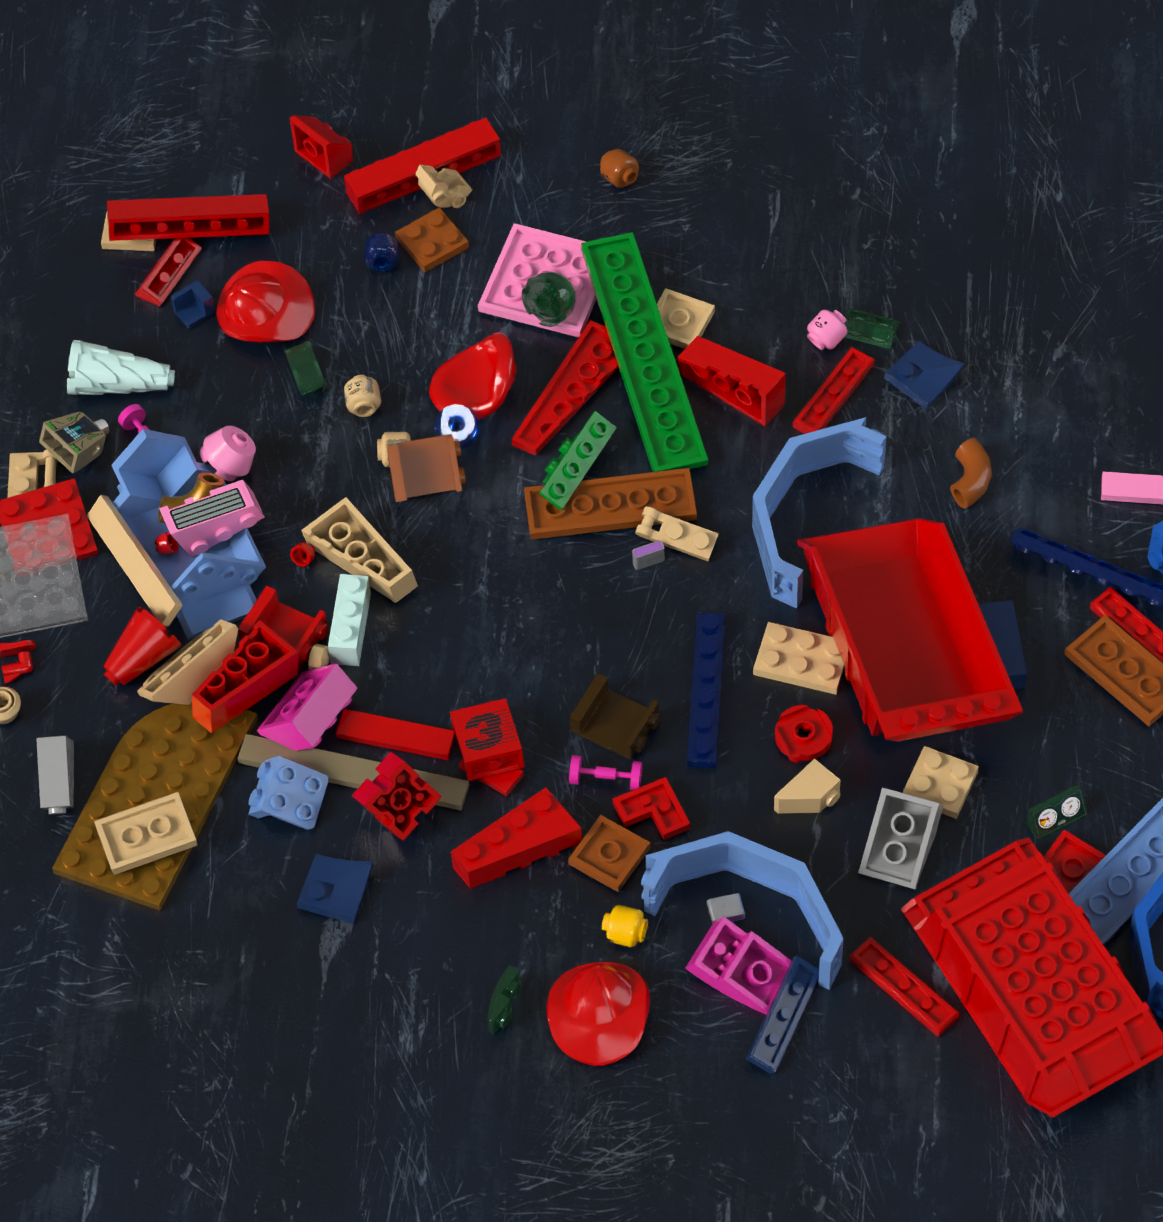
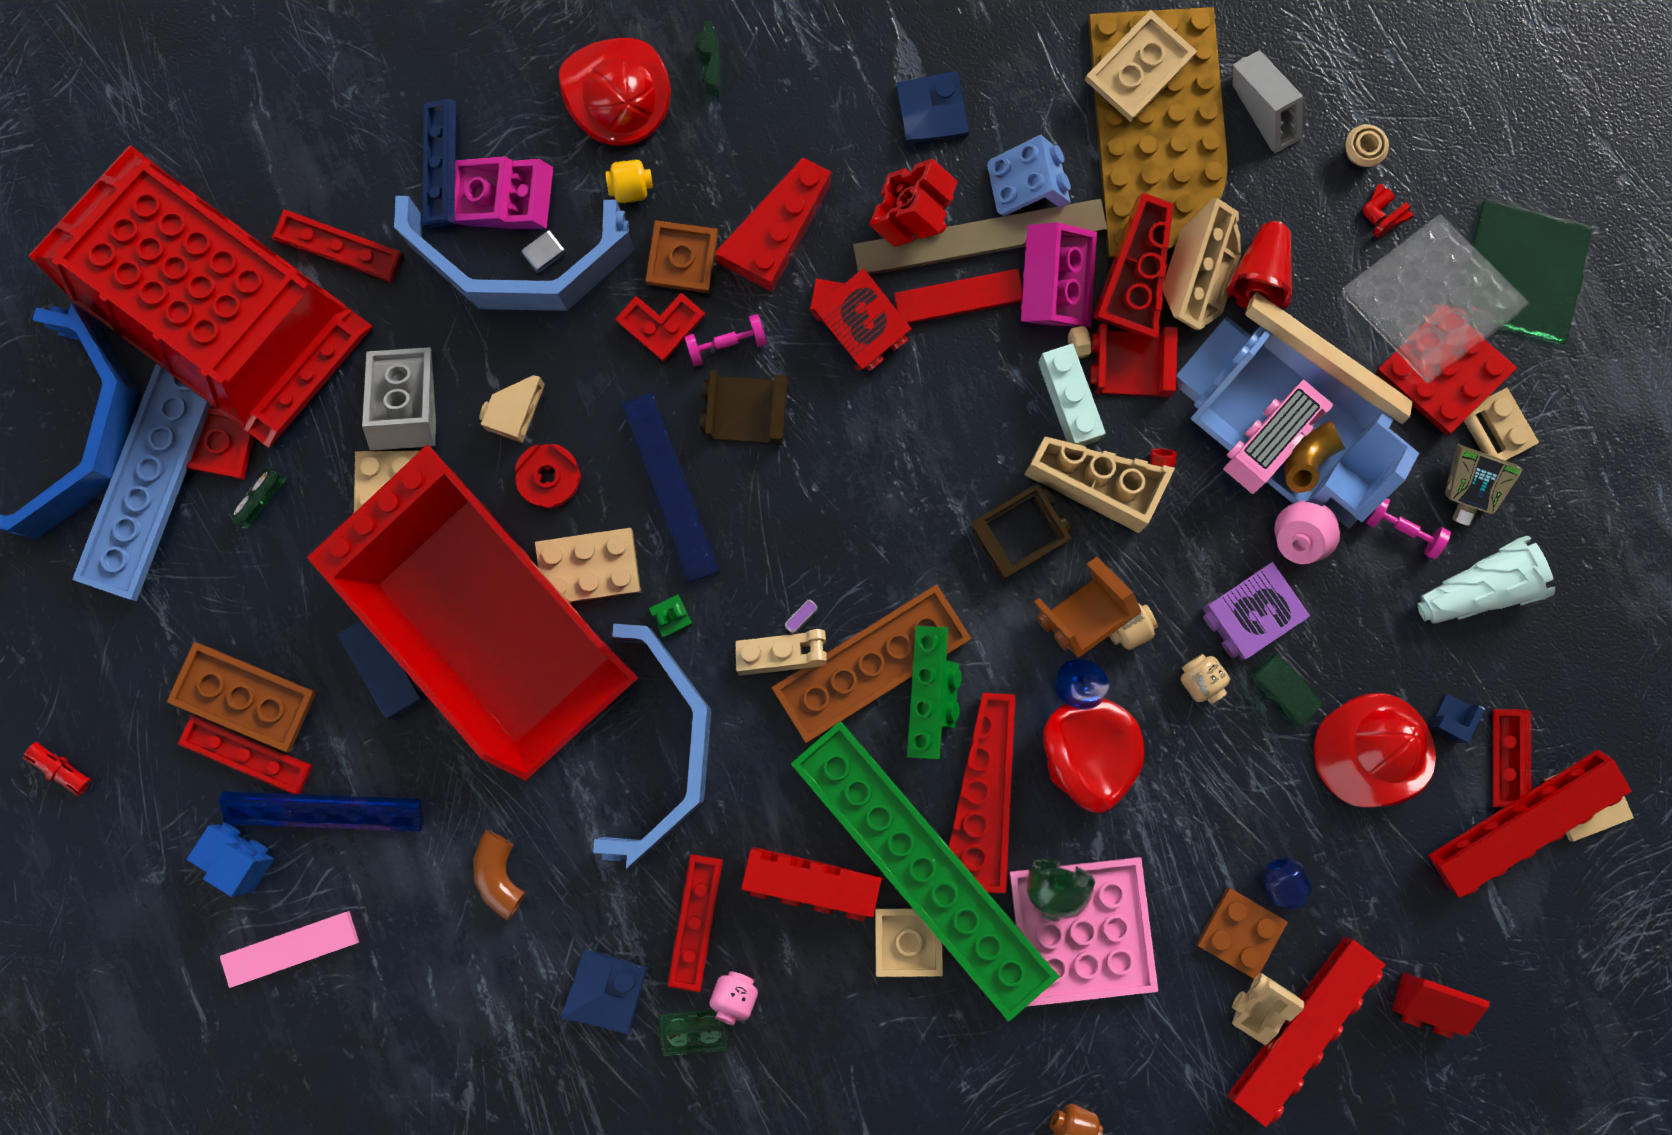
camera: 150 degrees right, 25 degrees up
none -> green tile [649,594,692,638]
none -> dark brown window [969,483,1072,582]
none -> medium lavender panel [1202,562,1310,661]

